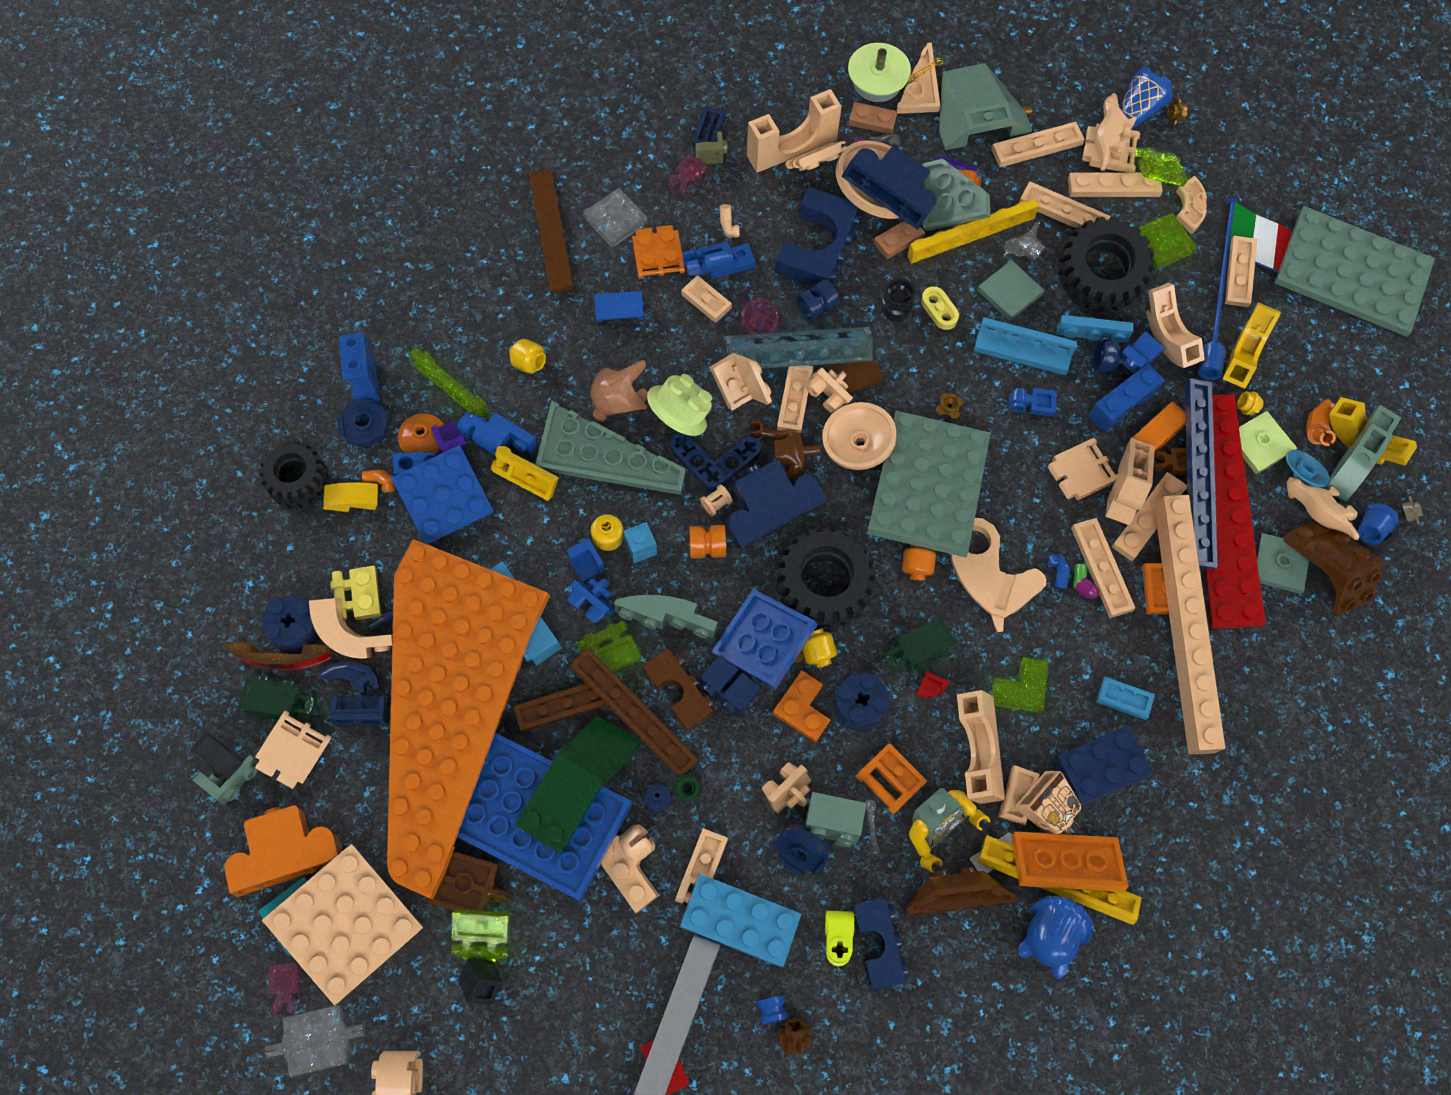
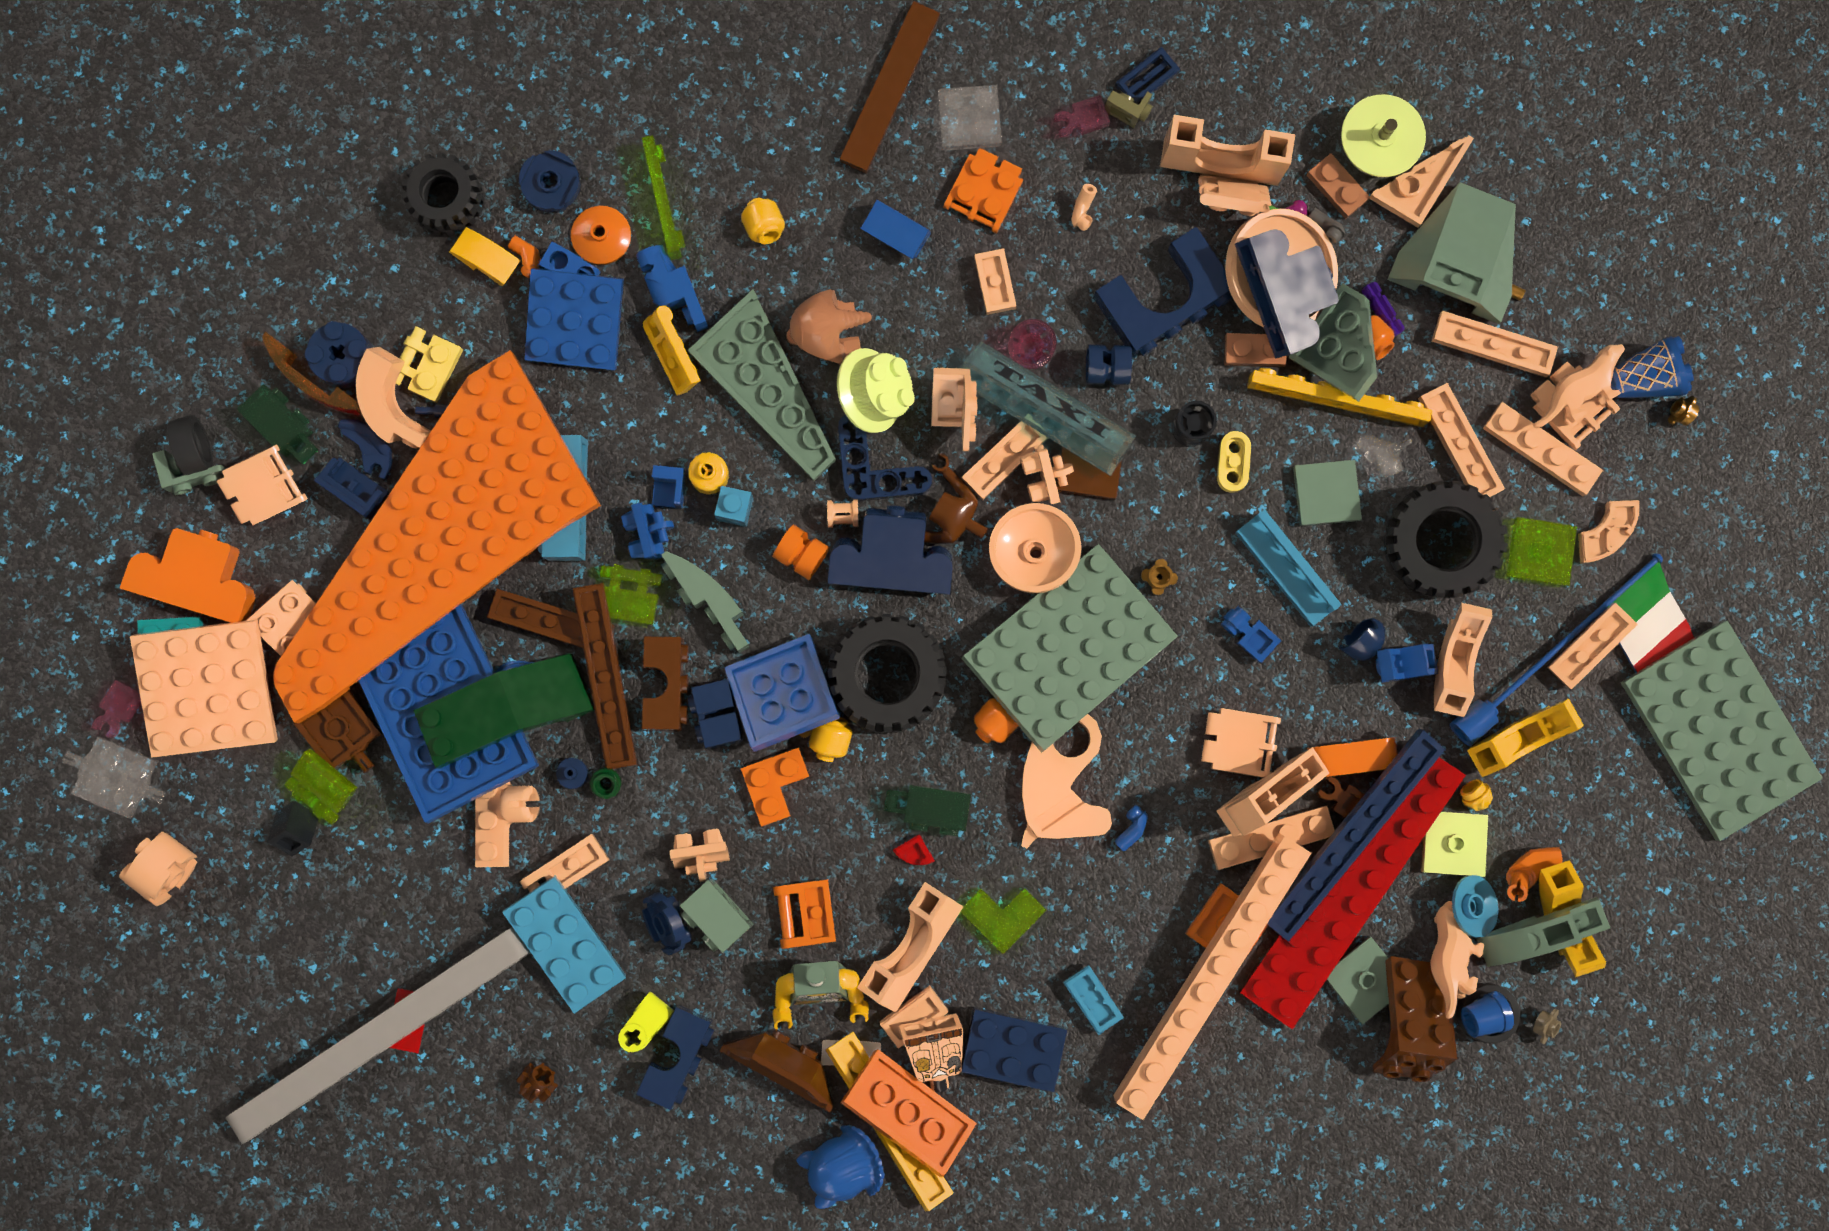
camera: 30 degrees right, 15 degrees up
blue panel [339,332,380,403] -> none
dark purple panel [431,422,466,454] -> none
blue plate [682,241,756,279] -> none
blue wheel [757,996,788,1025] -> none
dark blue brick [834,673,889,733] -> none
clear hinge [866,800,880,856] -> none
clear yellow hinge [908,57,943,83] -> none
dark azure plate [1056,315,1133,343] -> none
light nougat plate [1071,518,1135,618] -> none
arm [1073,564,1099,599] -> none
blue arch [1089,363,1165,433] -> none
clear neon green plate [1136,147,1188,187] -> none
none -> light nougat hinge [246,580,316,656]

